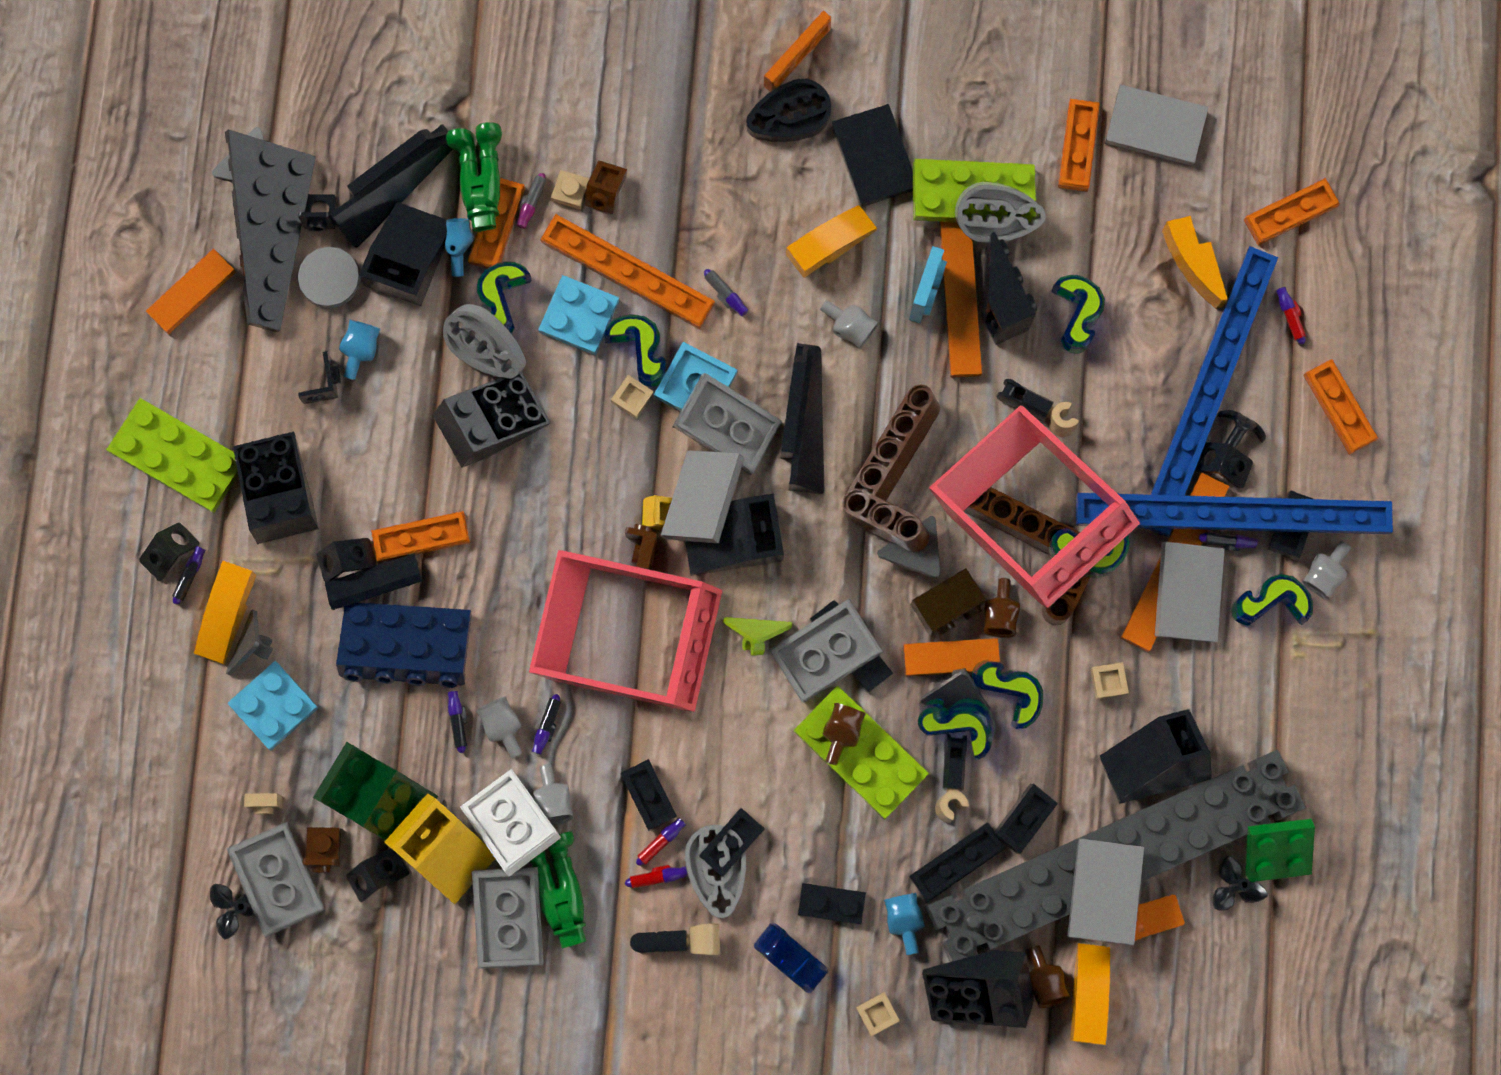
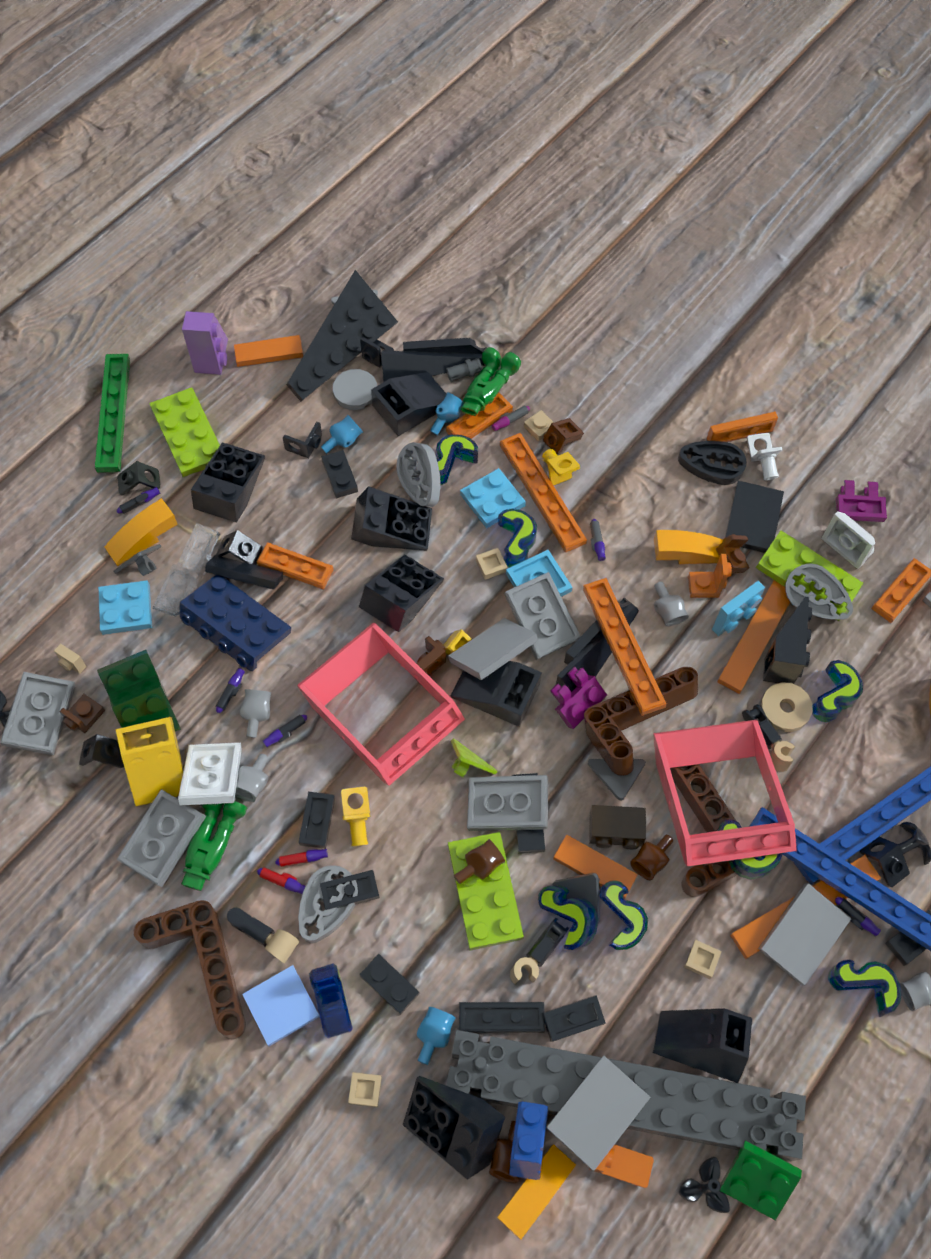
camera: 35 degrees right, 15 degrees down
none -> green plate [95,354,130,473]
none -> reddish brown beam [134,900,246,1040]
none -> clear slope [153,523,220,618]
none -> medium lavender wedge [182,311,228,375]
none -> light blue tile [242,965,320,1046]
none -> black plate [321,450,358,498]
none -> yellow bracket [341,786,371,846]
none -> black slope [359,555,444,632]
none -> dark grey pin [446,358,482,382]
none -> blue brick [509,1101,548,1180]
none -> yellow bracket [542,449,580,486]
none -> magenta plate [550,667,607,729]
none -> orange tile [583,578,666,716]
none -> orange bracket [688,554,732,598]
none -> reddish brown bracket [716,534,750,573]
none -> white bracket [747,433,782,481]
none -> tan tile [760,682,813,732]
none -> white slope [821,511,875,569]
none -> magenta plate [836,480,887,522]

